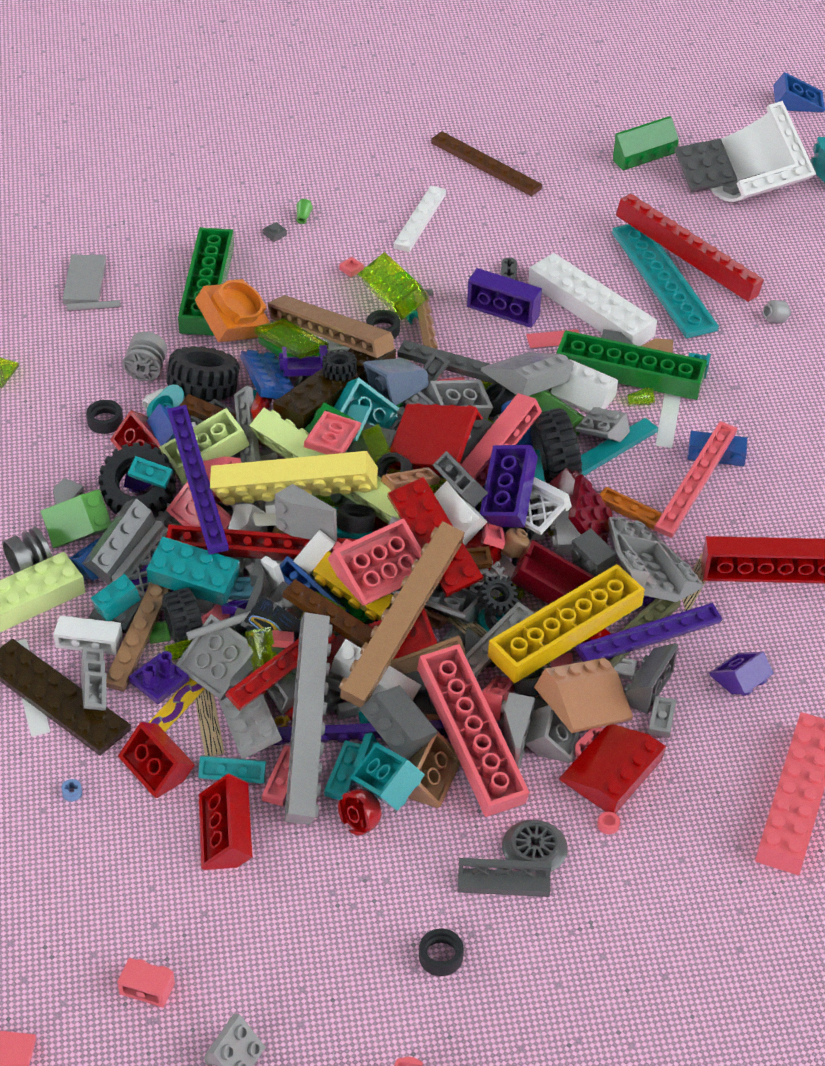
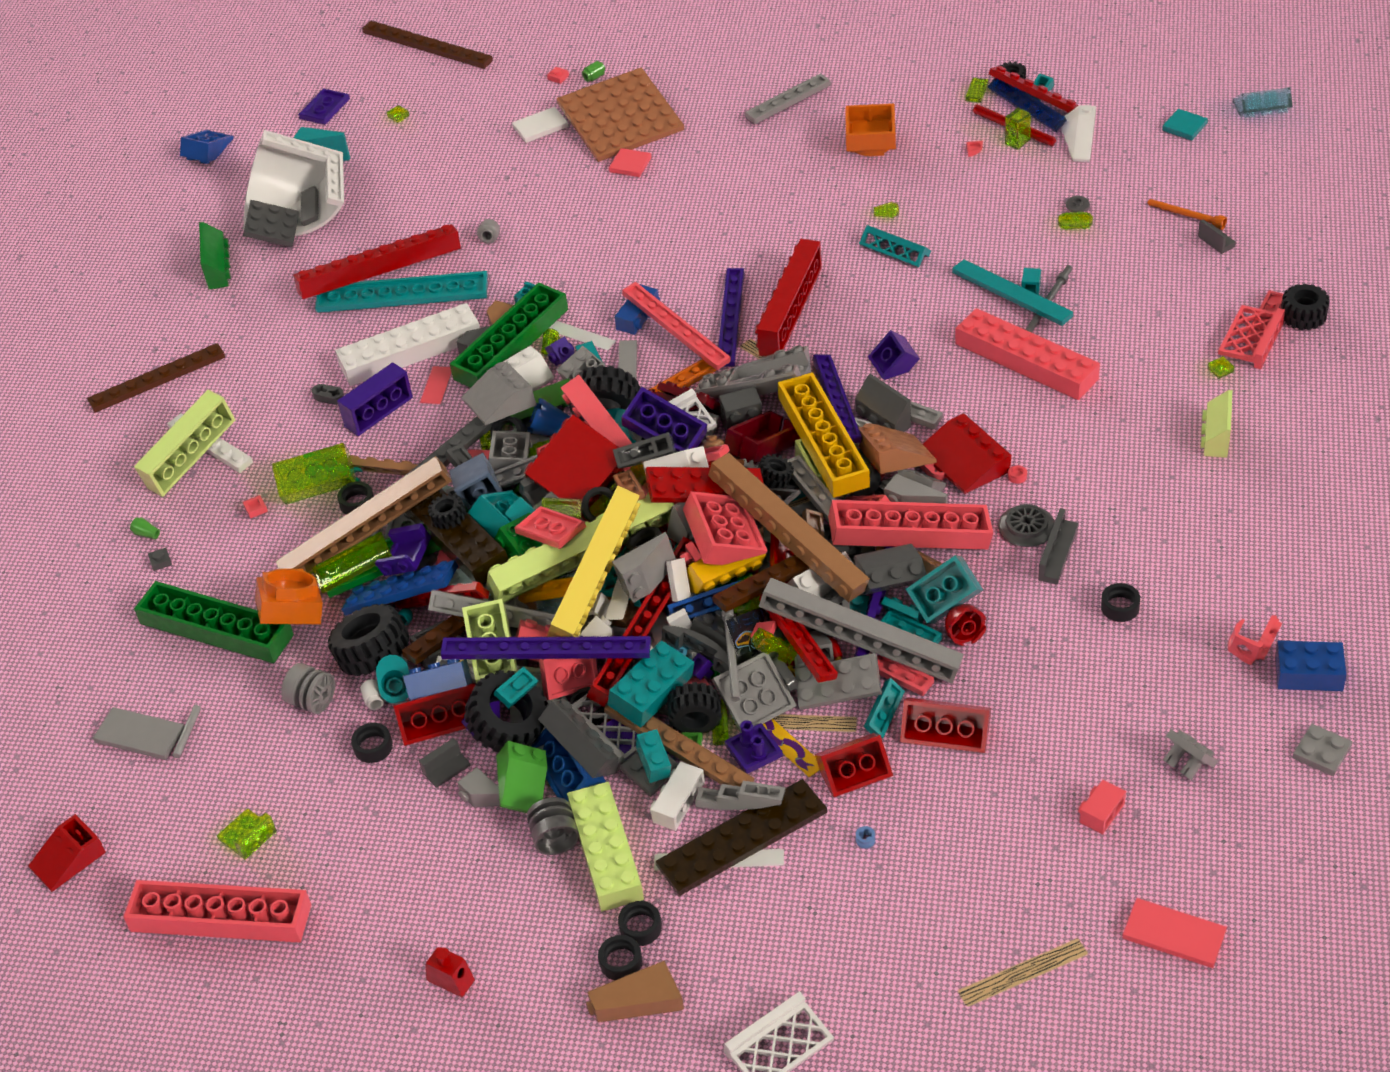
camera: 65 degrees left, 0 degrees up
none -> yellowish green brick [134,390,235,497]
none -> dark grey panel [419,738,470,788]
none -> dark purple brick [545,336,575,366]
none -> light grey tile [618,340,638,380]
none -> dark purple tile [718,268,744,367]
none -> yellowish green slope [1200,390,1233,458]

